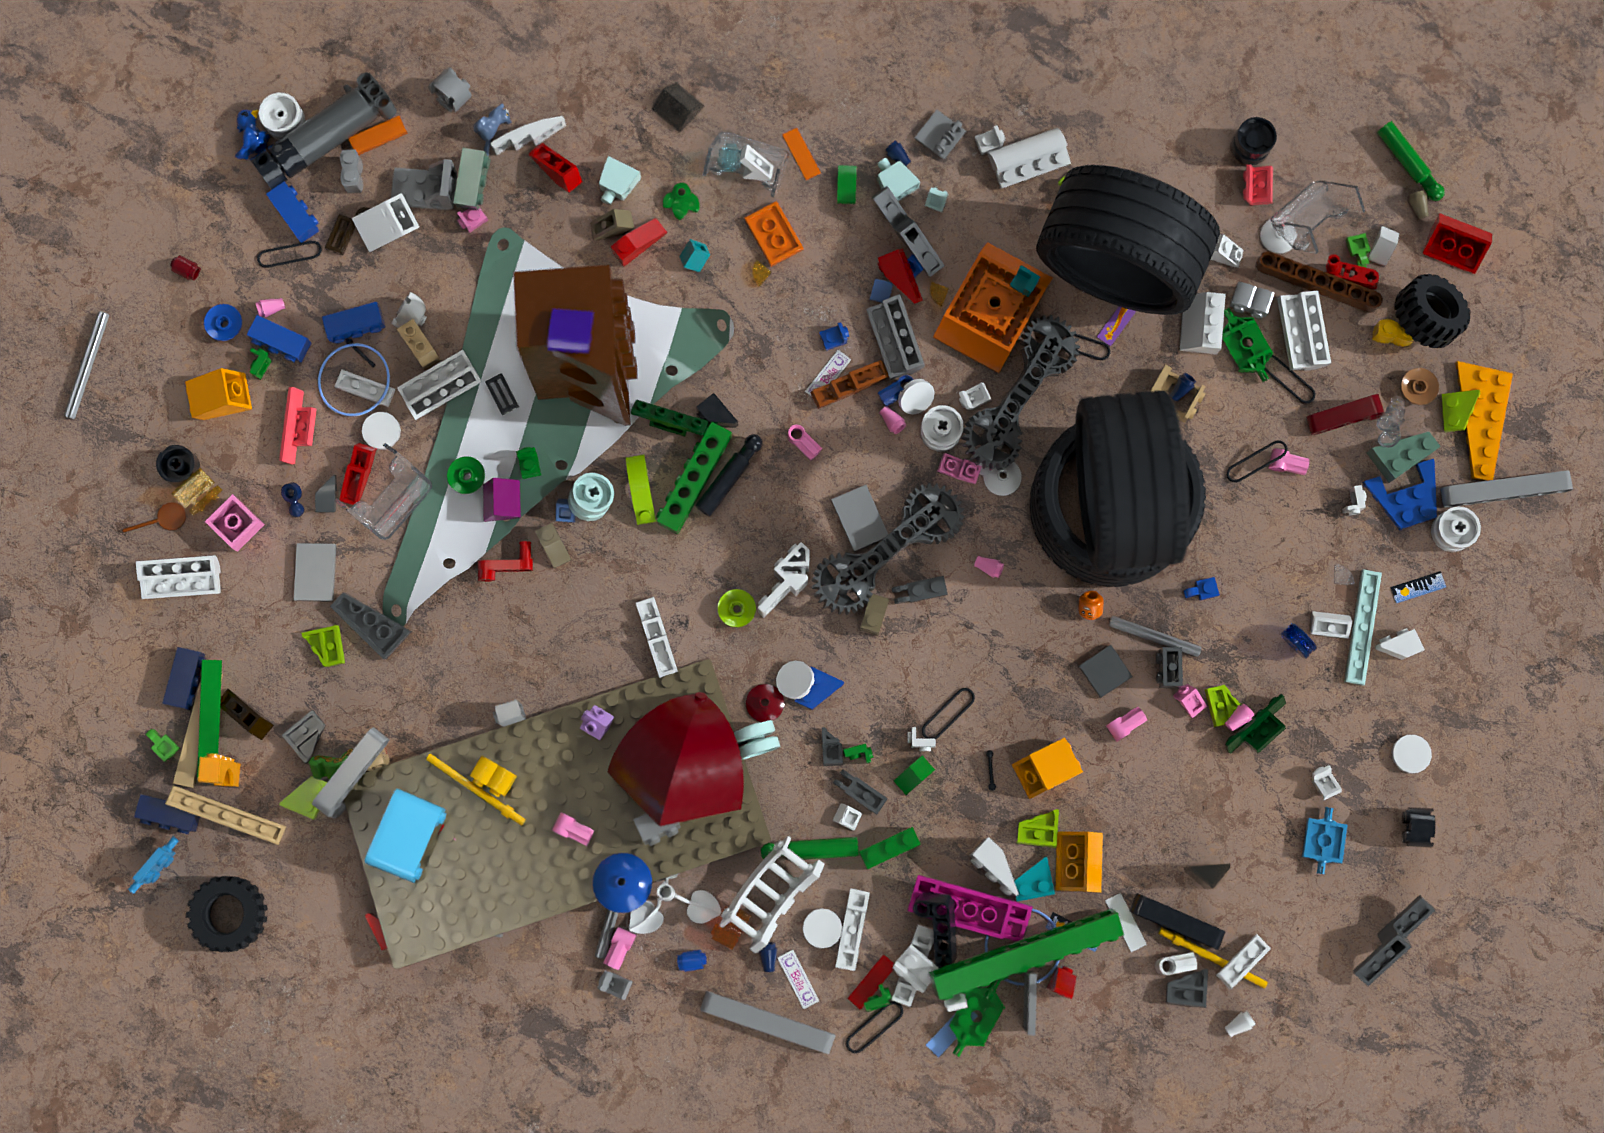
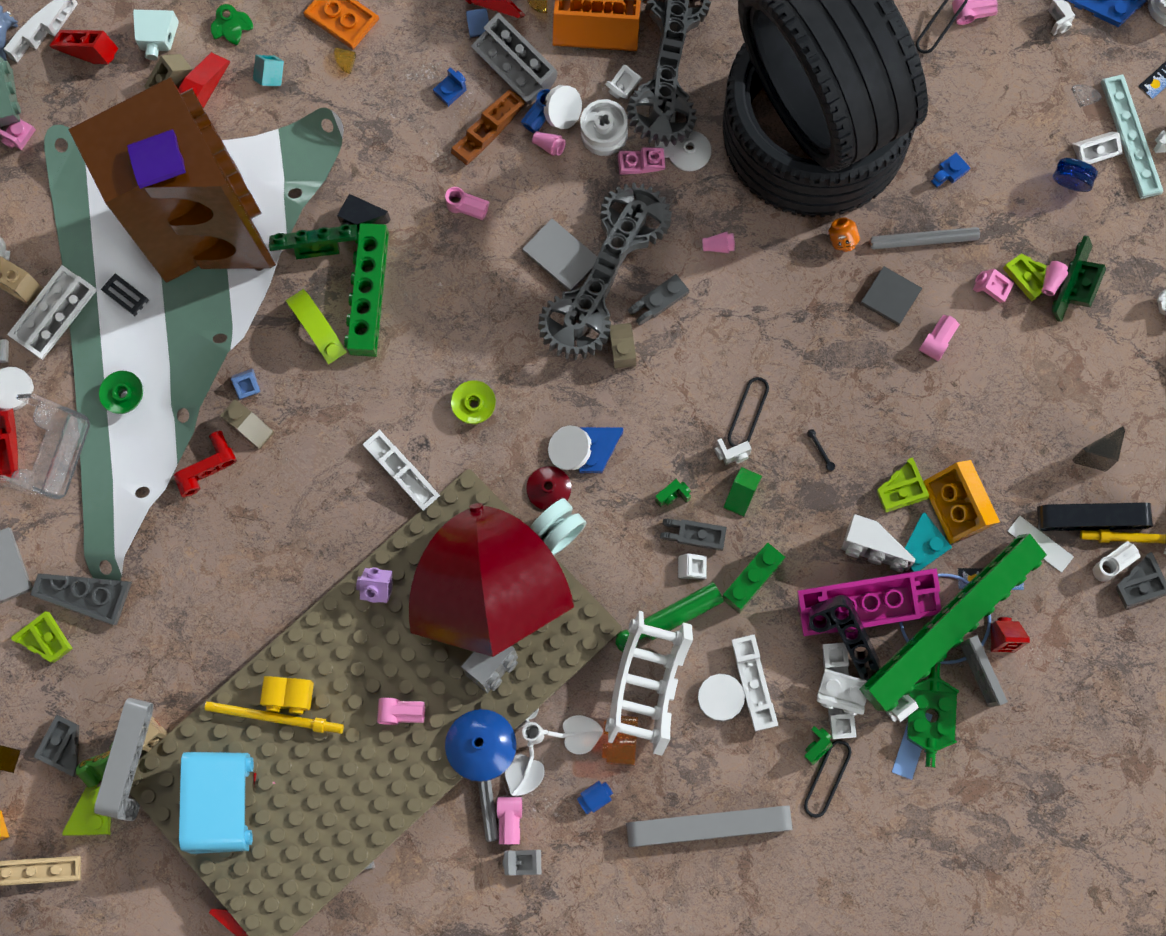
camera: 15 degrees left, 5 degrees down
magenta slope [483,478,521,522] -> none
light grey brick [493,699,527,727] -> none
green bracket [516,447,541,479] -> none
light aqua wheel [568,473,614,521] -> none
black piece [695,434,763,517] -> none
white piece [758,542,810,618] -> none
dark blue cone [759,942,778,972] -> none
white sticker [778,950,819,1009] -> none
white sticker [805,350,851,397] -> none
dark grey slope [822,727,843,766] -> none
red sticker [847,954,895,1010] -> none
light orange slope [1011,737,1083,799] -> none
dark grey brick [1156,647,1183,688] -> none

